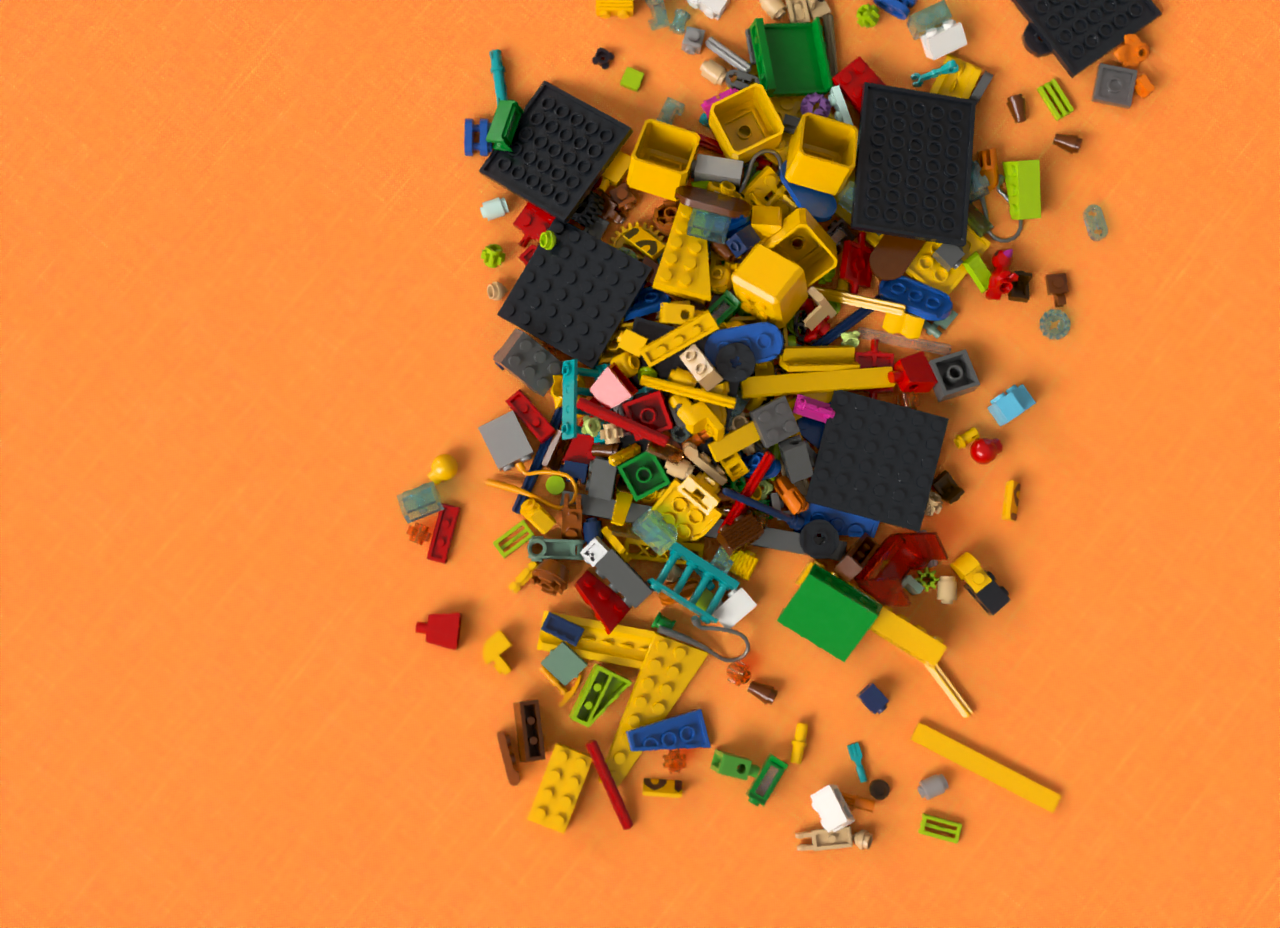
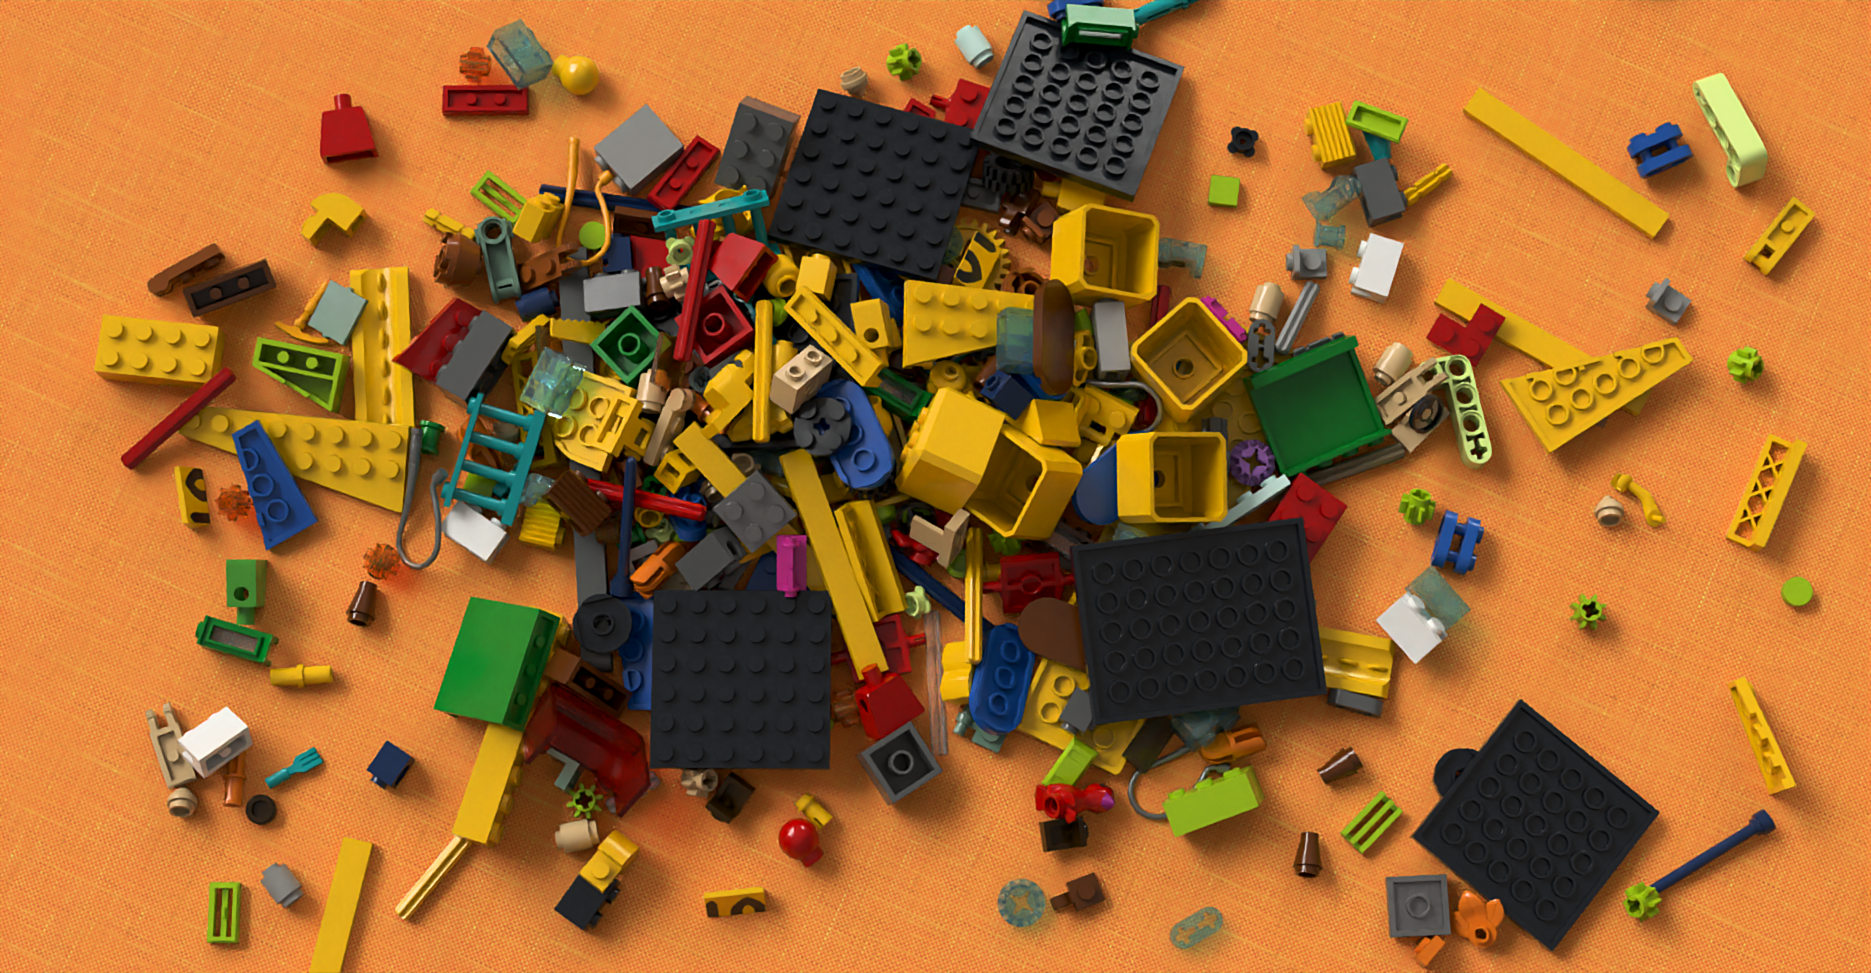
camera: 70 degrees right, 5 degrees down
lime plate [540,230,556,250] -> none
dark blue plate [541,612,585,646] -> none
bracket [580,536,610,567] -> none
yellow axle [608,443,641,466] -> none
teal piece [911,60,959,88] -> none
medium azure brick [987,384,1036,427] -> none

